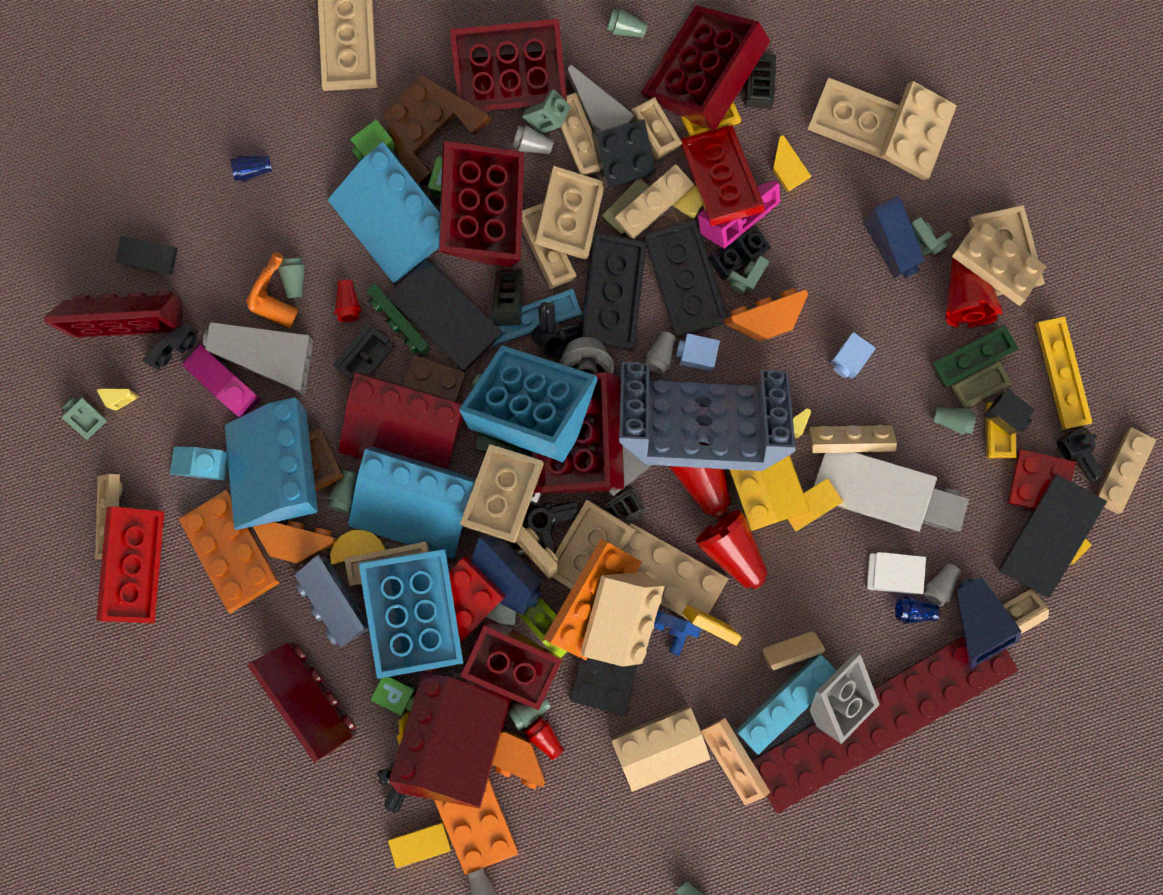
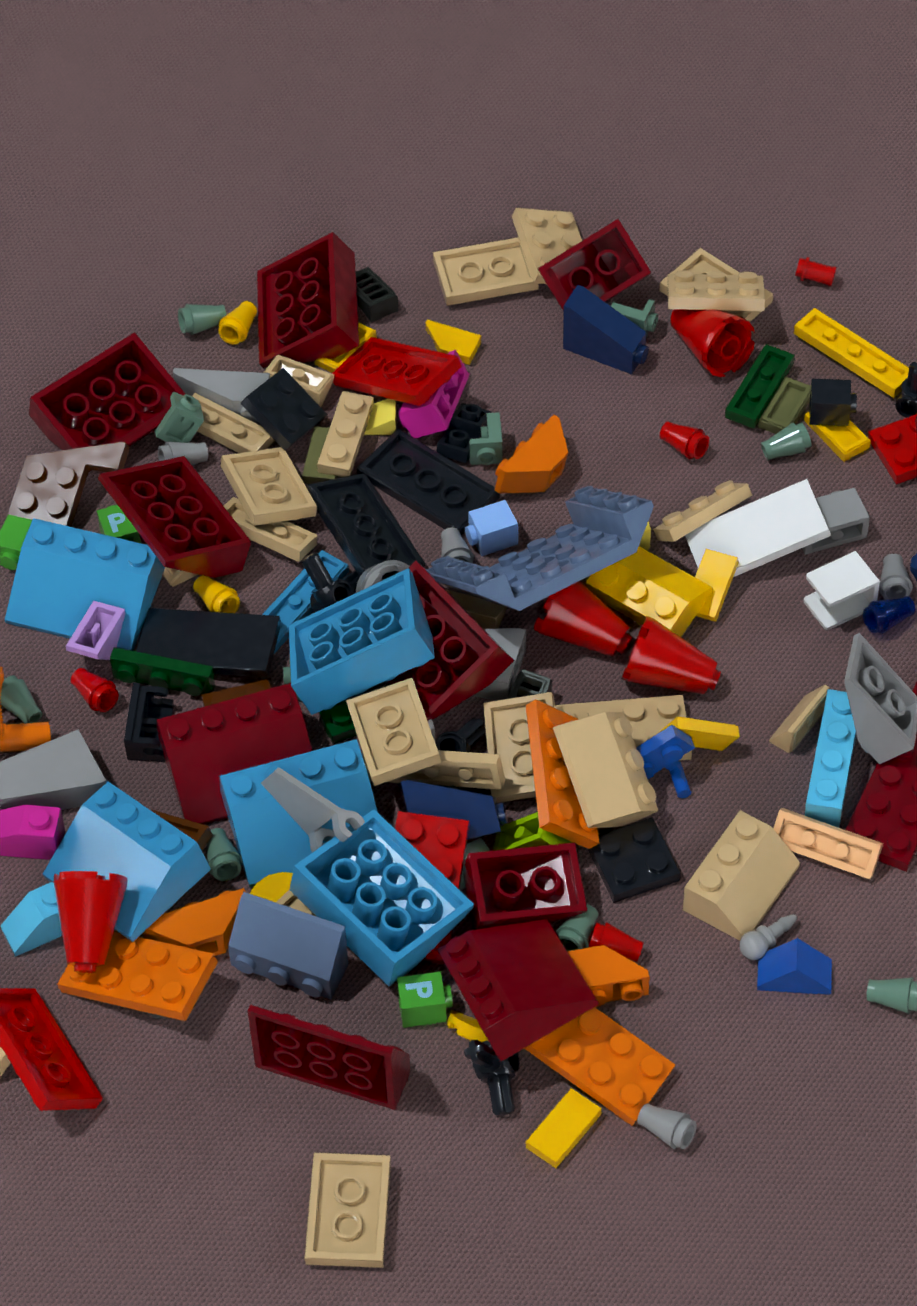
camera: 30 degrees left, 30 degrees down
pearl dark grey slope [491,269,524,326] -> none
light blue brick [830,332,876,379] -> none
none -> red cone [53,871,128,973]
none -> lavender slope [66,601,125,660]
none -> yellow cone [193,575,240,613]
none -> yellow cone [218,301,257,344]
none -> light grey flag [261,767,365,853]
none -> tan plate [305,1153,391,1268]
none -> dark red slope [537,219,651,310]
none -> red cone [659,421,709,459]
none -> light grey bar [739,914,797,960]
none -> blue slope [757,938,832,995]
none -> red pin [795,257,837,287]

